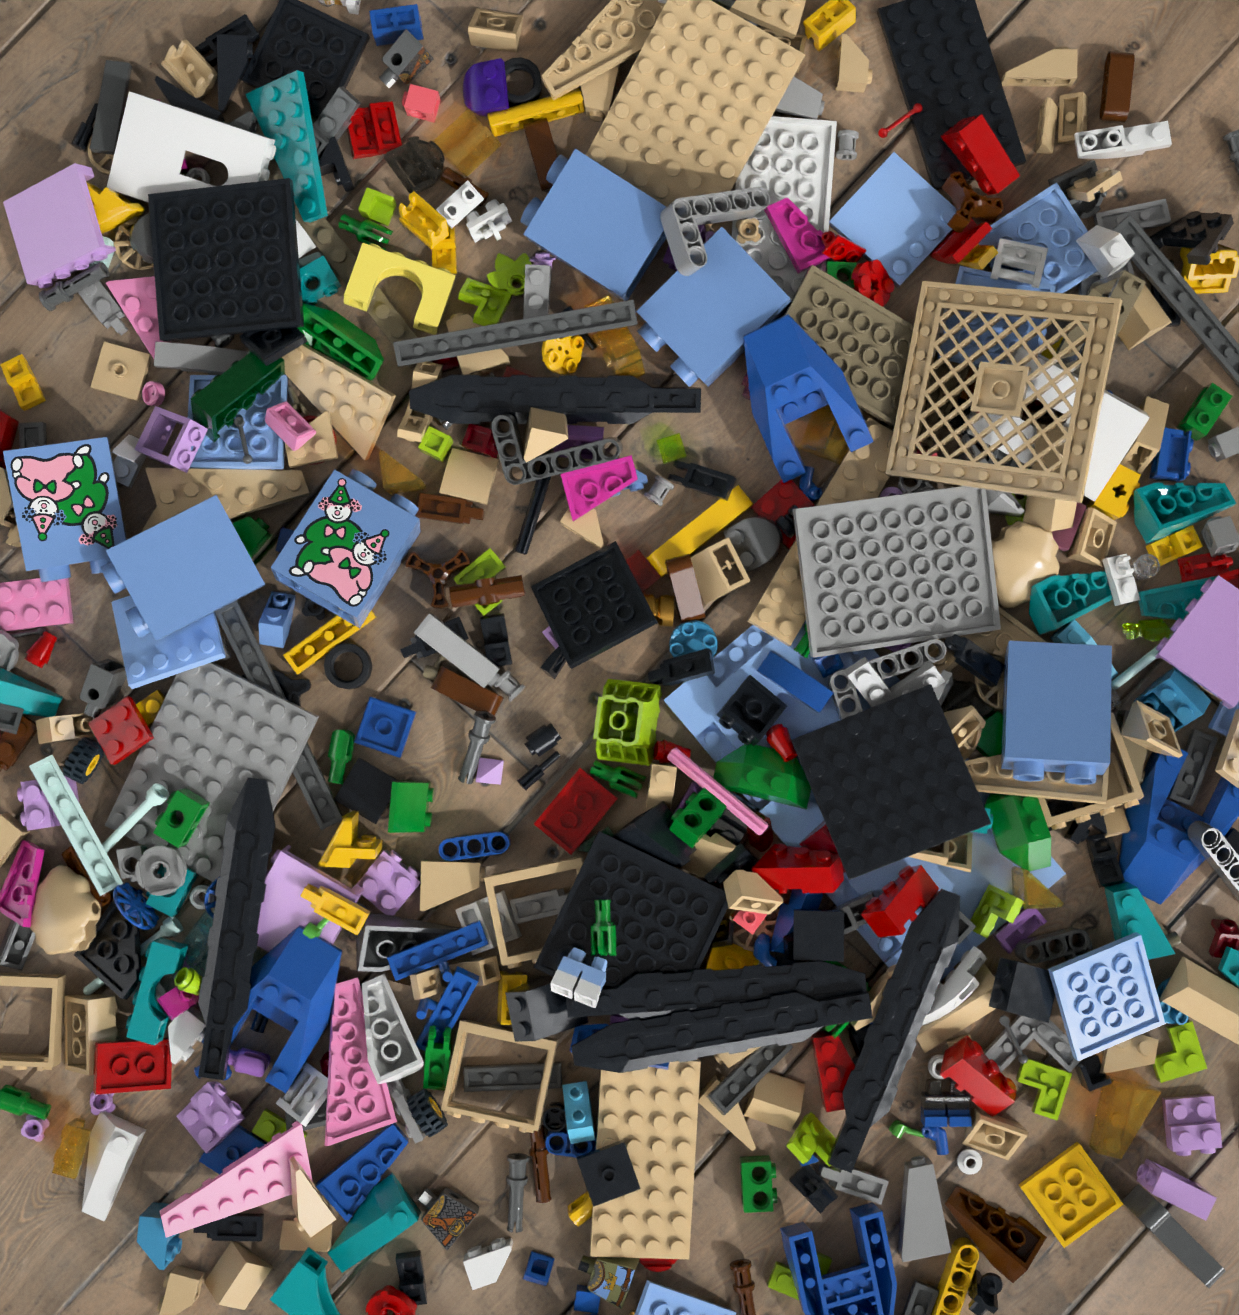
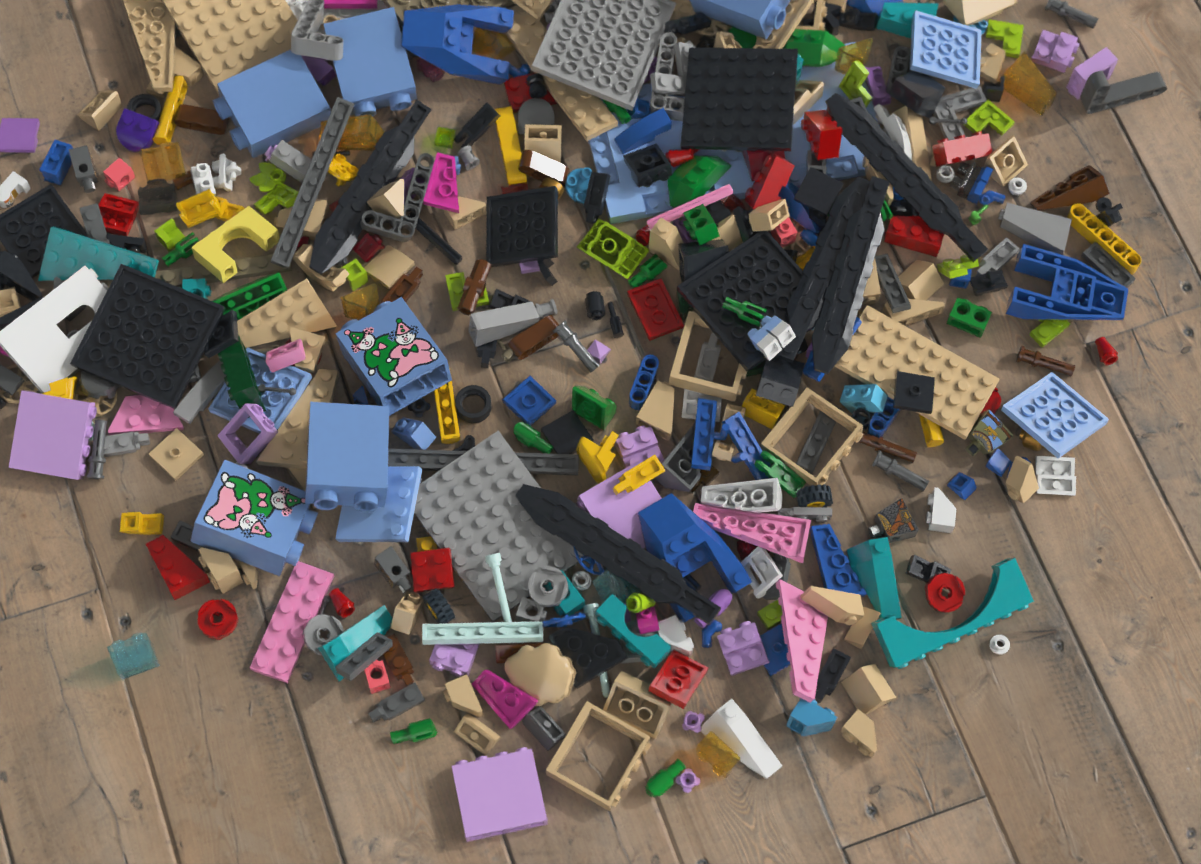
camera: 65 degrees left, 20 degrees down
bright pink tile [142,381,165,406] -> none
green brick [153,788,210,848] -> none
bright green hand [303,918,330,939] -> none
reddish brown piece [405,549,471,609] -> none
yellow plate [1018,1142,1124,1248] -> none

